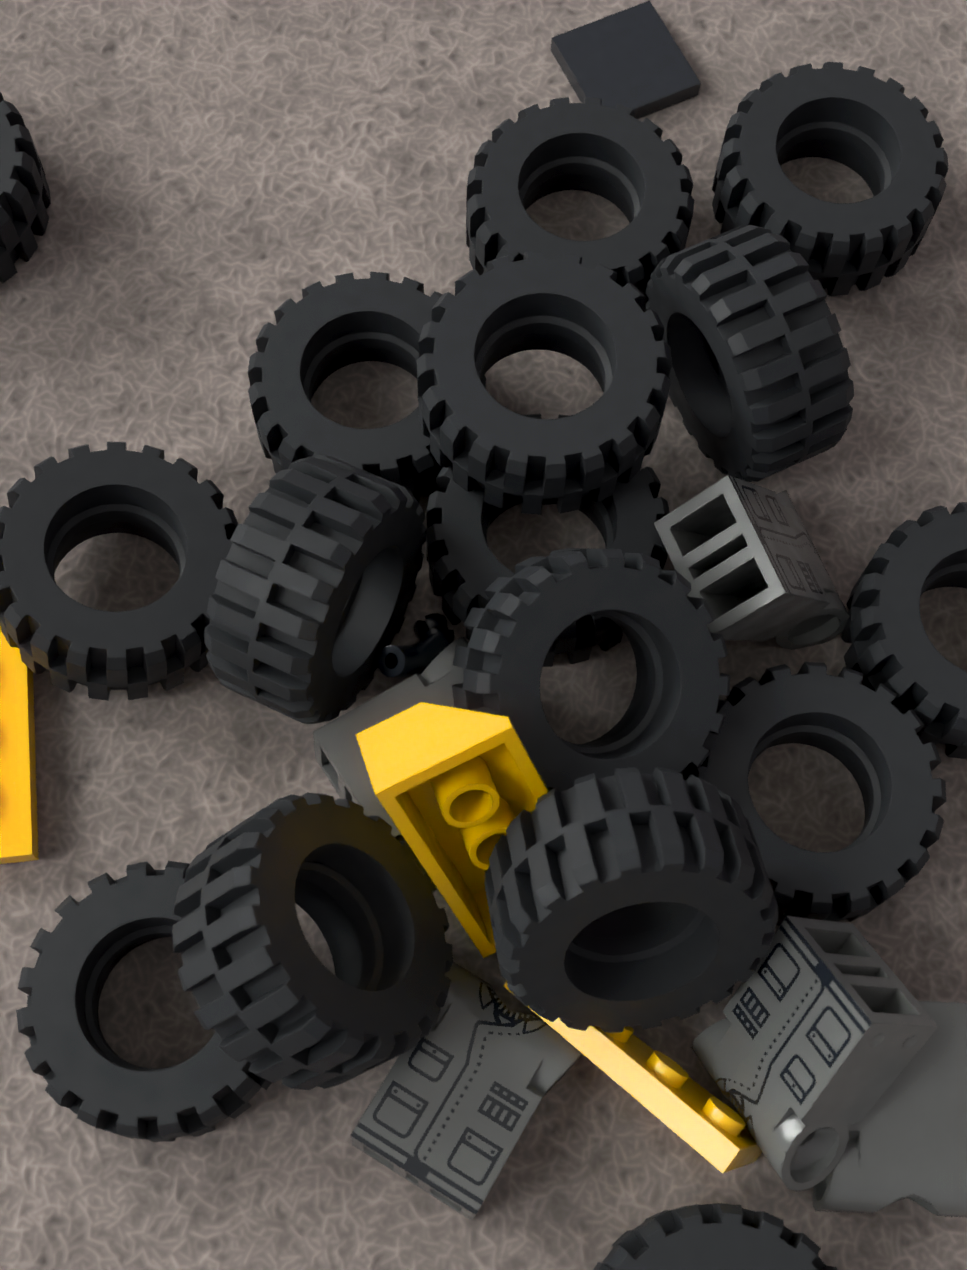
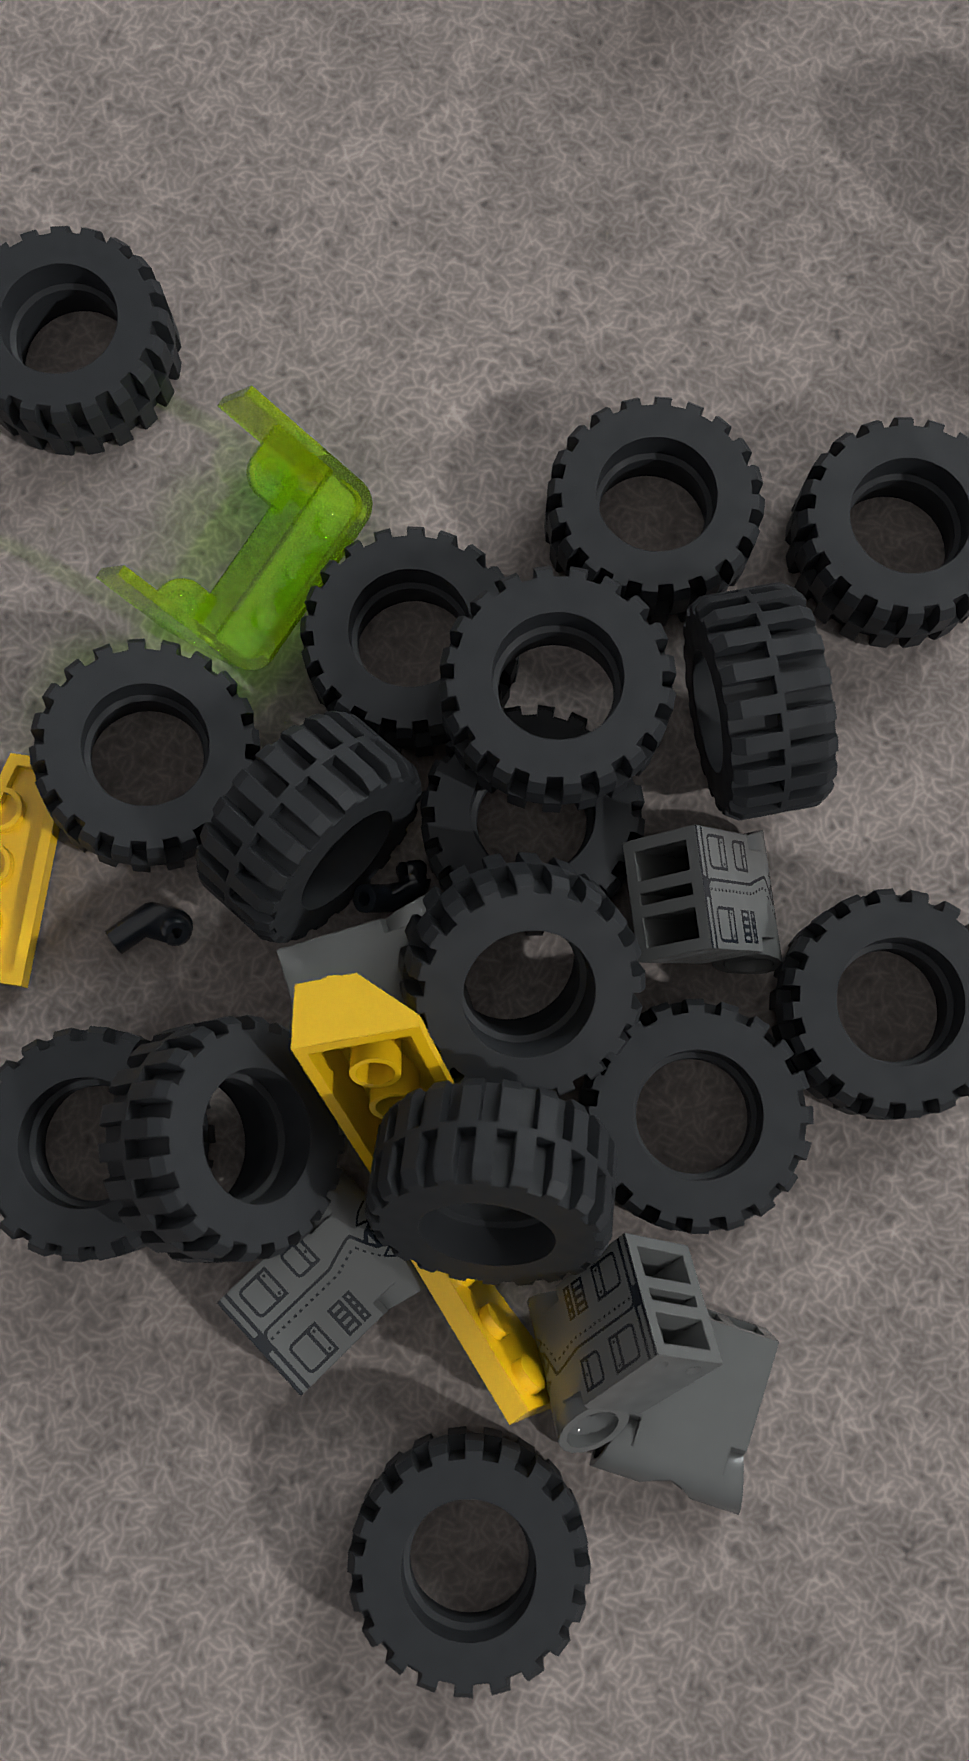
camera: 20 degrees right, 10 degrees up
black tile [551,0,701,119] -> none
none -> clear neon green windscreen [96,385,373,670]
none -> black arm [105,902,193,954]

